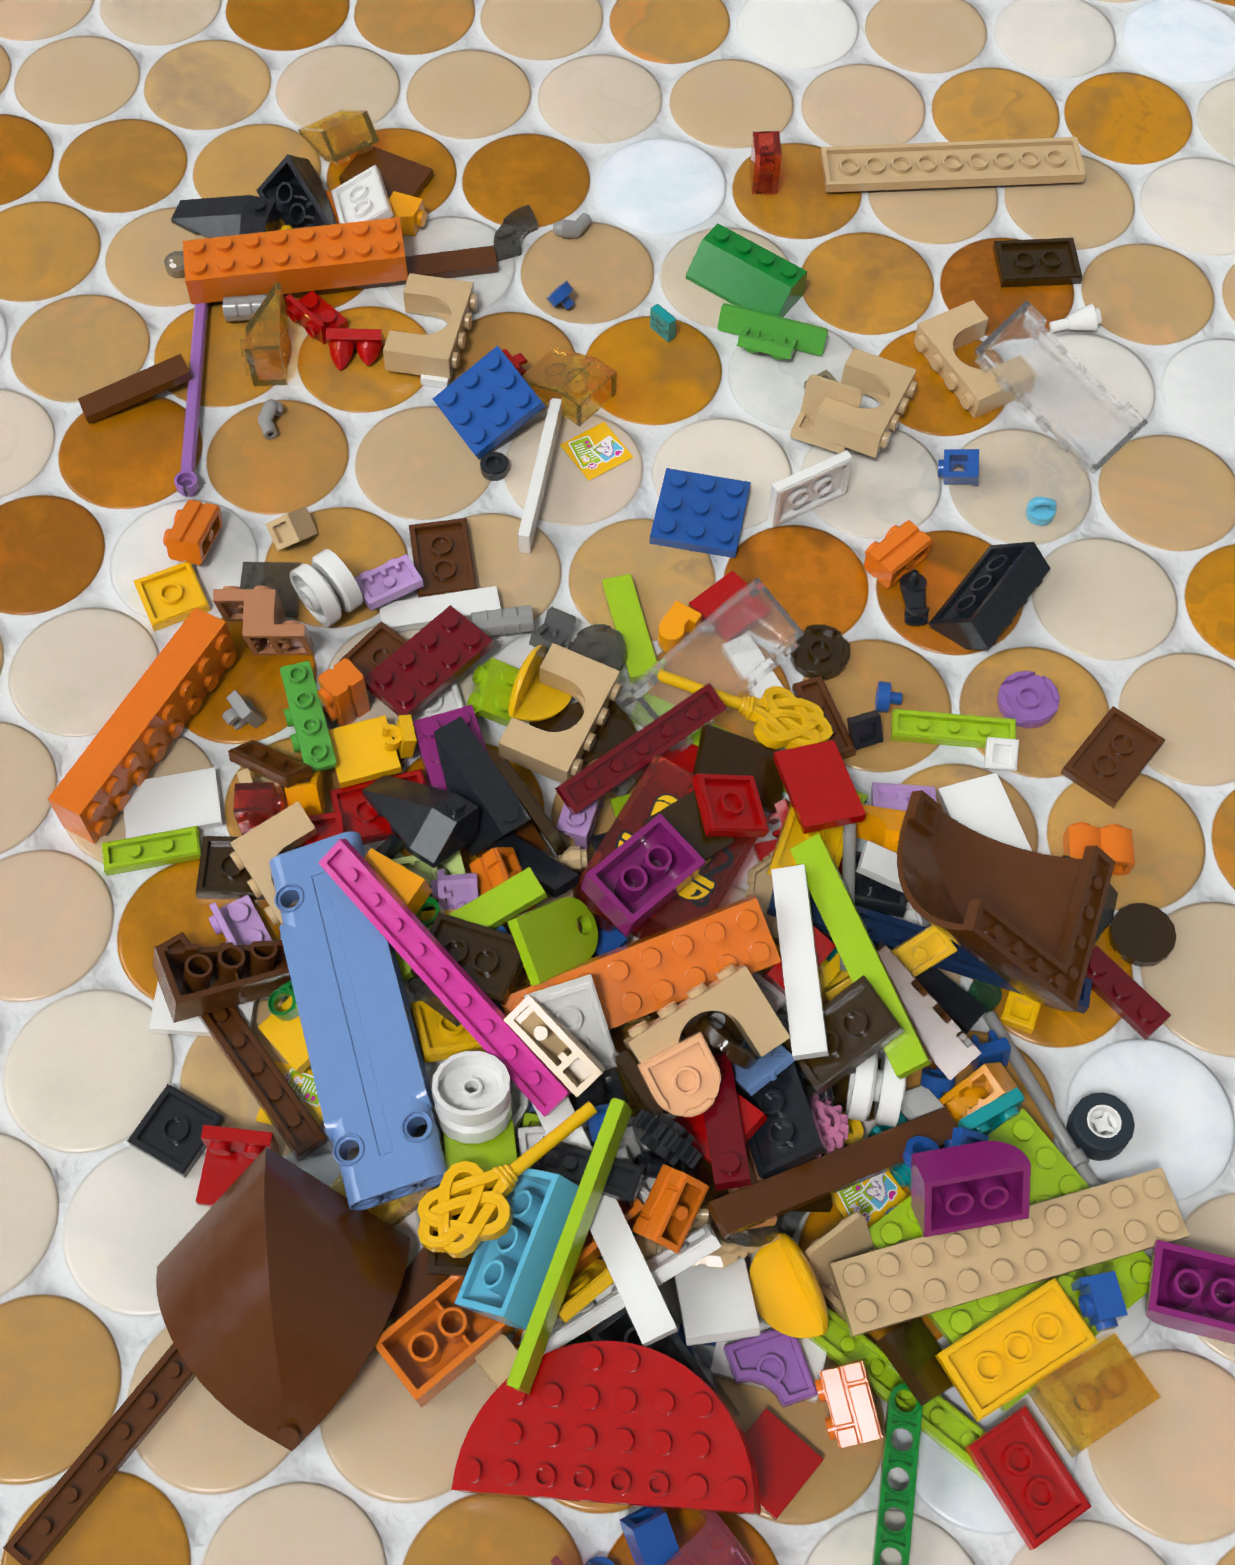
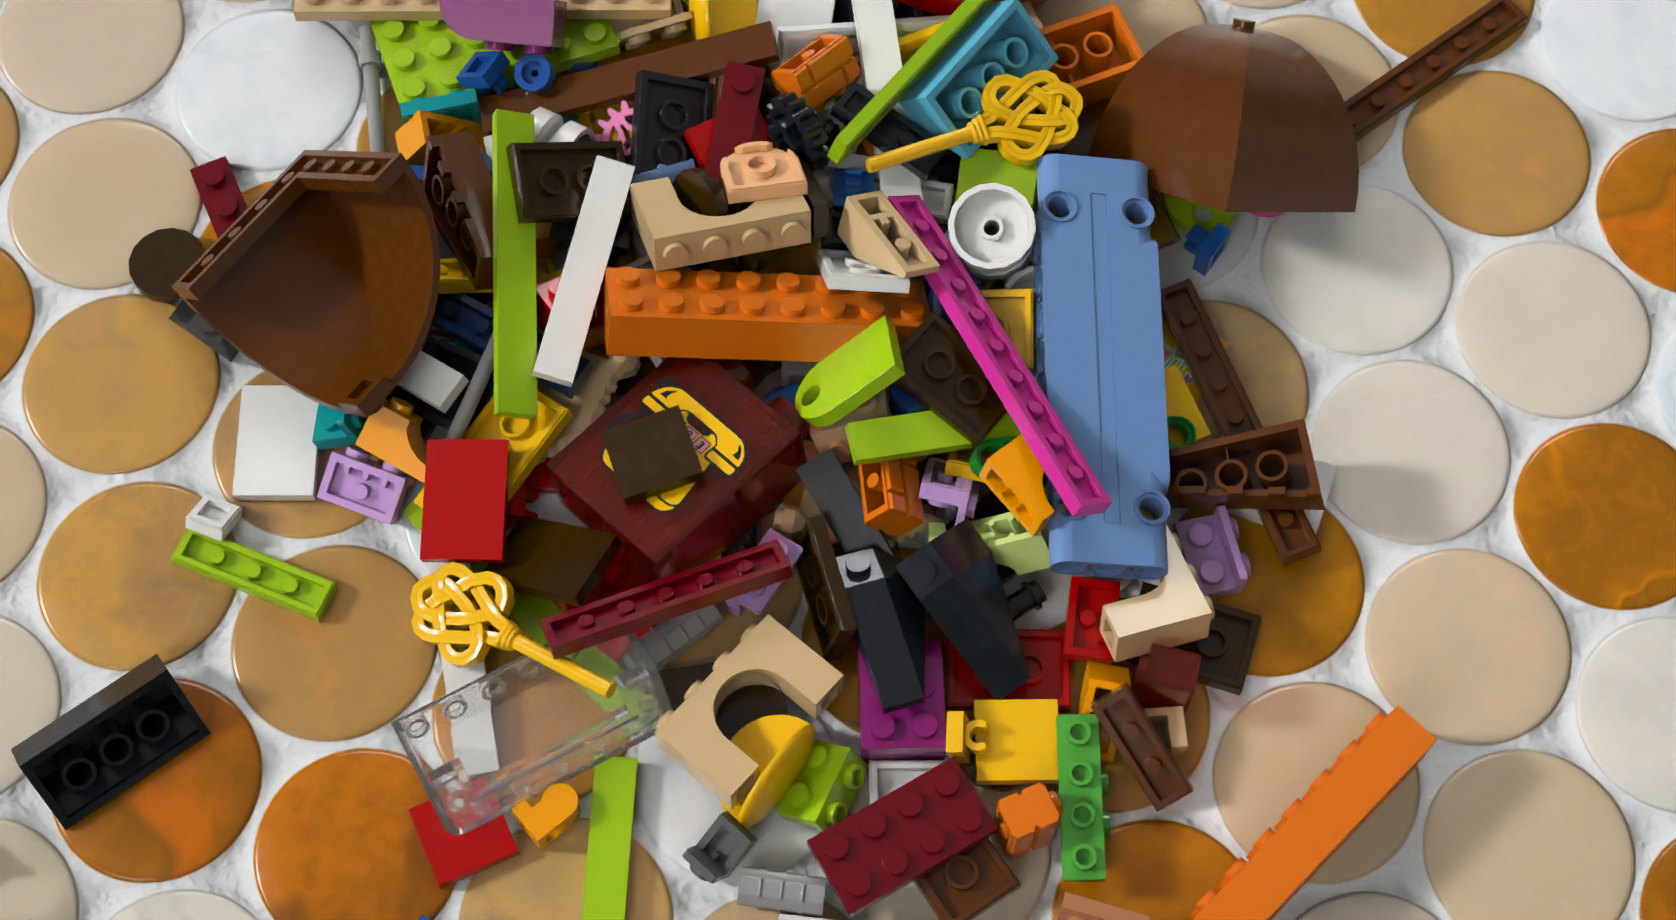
camera: 165 degrees left, 5 degrees up
lime tile [102,826,201,876] -> none
white tile [123,767,223,838] -> none
black tile [127,1084,225,1178] -> none
red bracket [196,1125,279,1207] -> none
light grey tile [222,690,265,730] -> none
clear smoke tile [568,624,628,671] -> none
magenta brick [581,813,706,937] -> none
red tile [692,773,769,837] -> none
dark brown tile [790,625,850,680] -> none
reddish brown tile [792,675,856,759] -> none
black tile [847,710,883,750] -> none
orange brick [864,520,933,588] -> none
blue tile [875,681,902,713] -> none
black piece [899,569,929,626] -> none
medium lavender tile [997,671,1060,728] -> none
reddish brown tile [1061,706,1165,808] -> none
orange brick [1063,822,1135,875] -> none
black wheel [1066,1092,1135,1161] -> none

